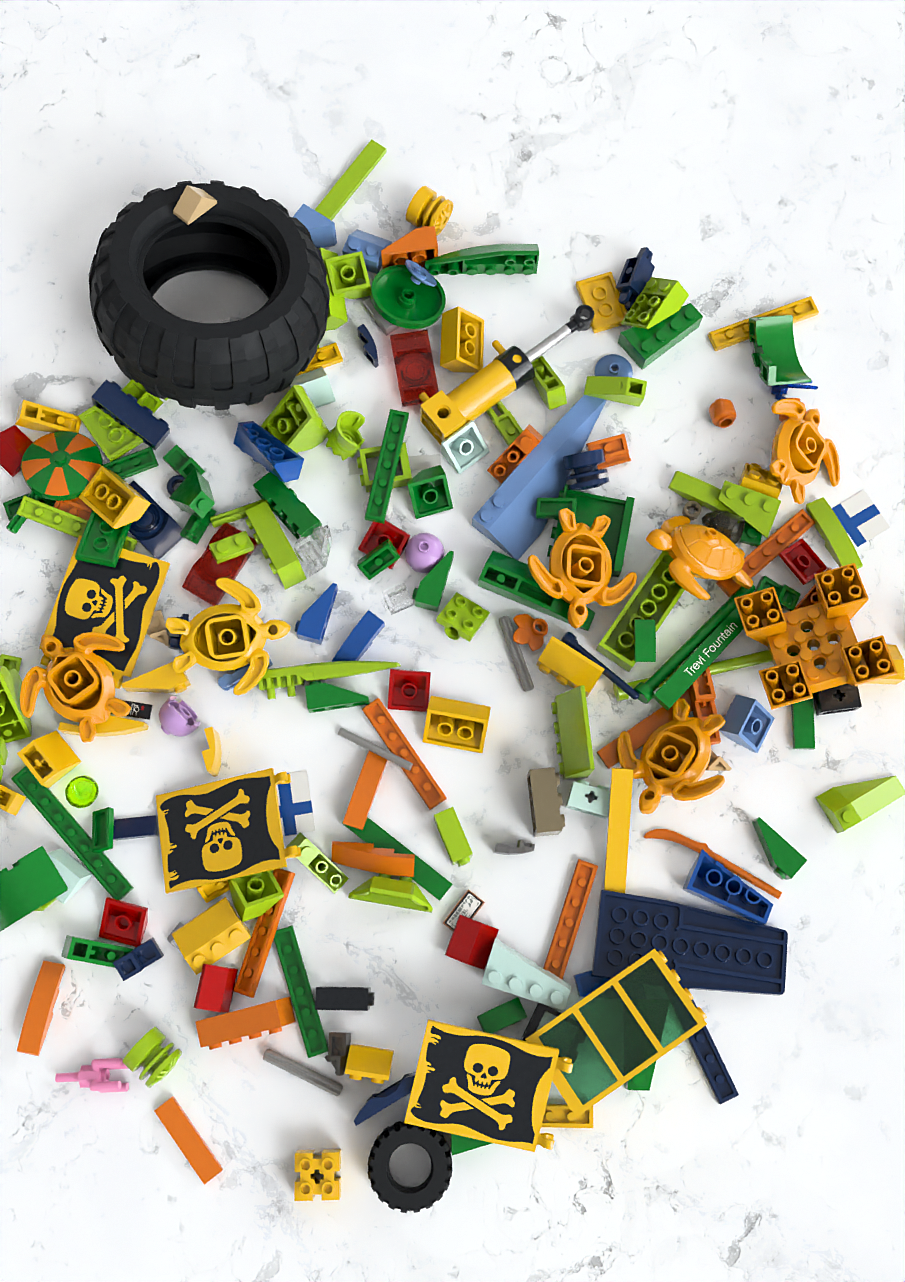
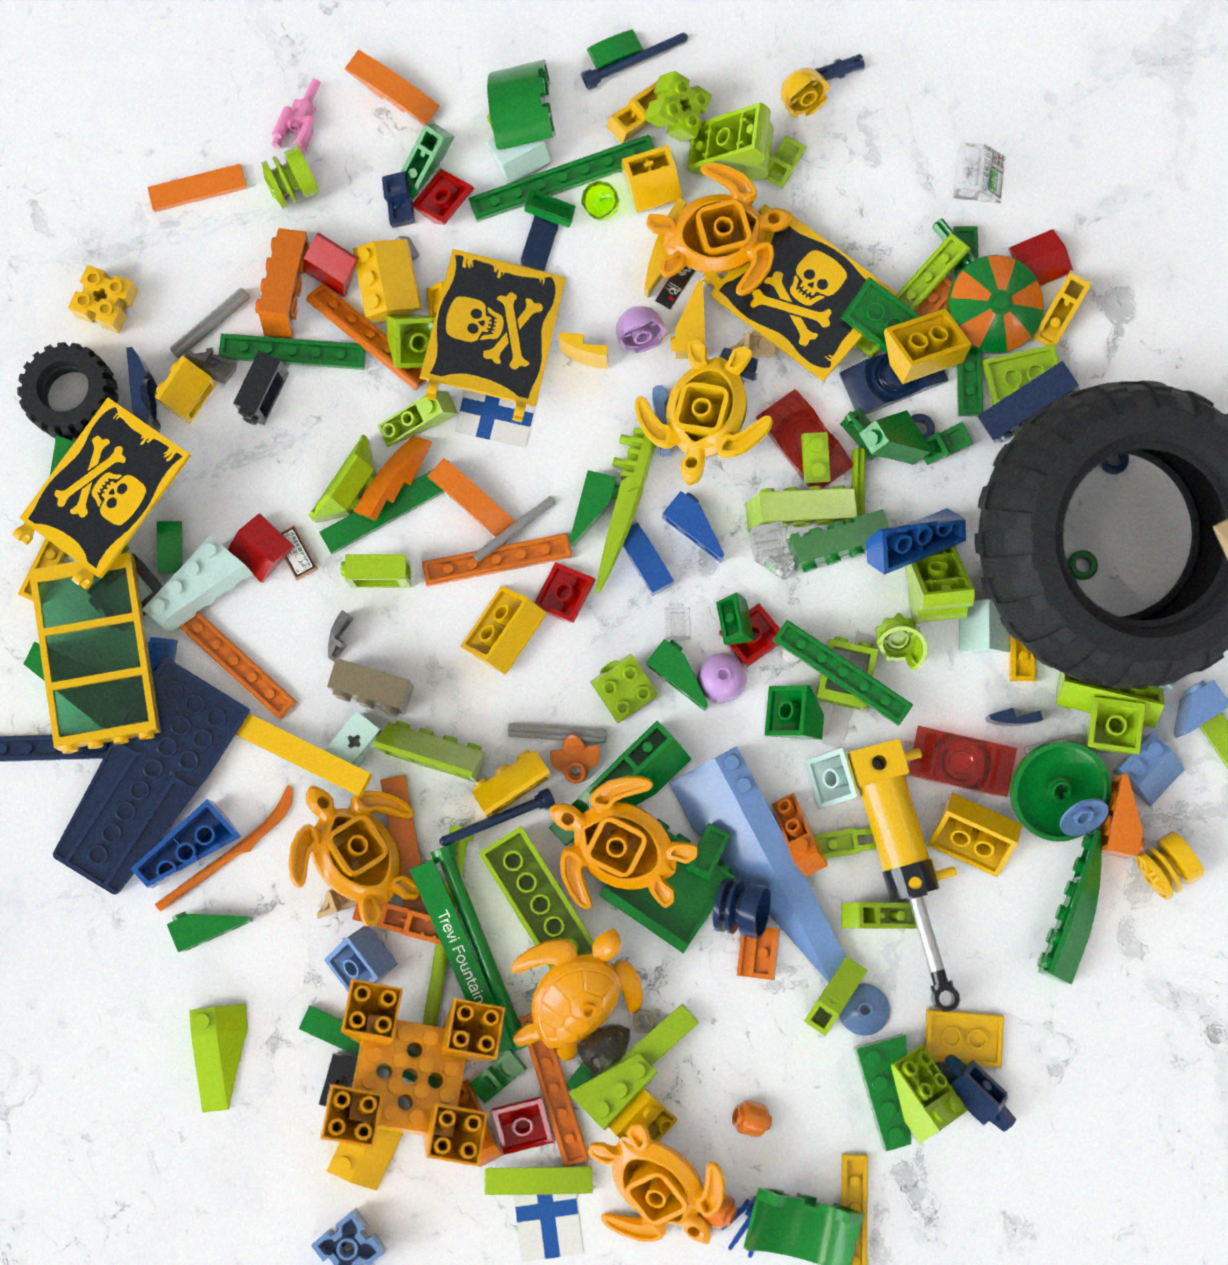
camera: 120 degrees right, 5 degrees up
green slope [633,619,656,662] -> none

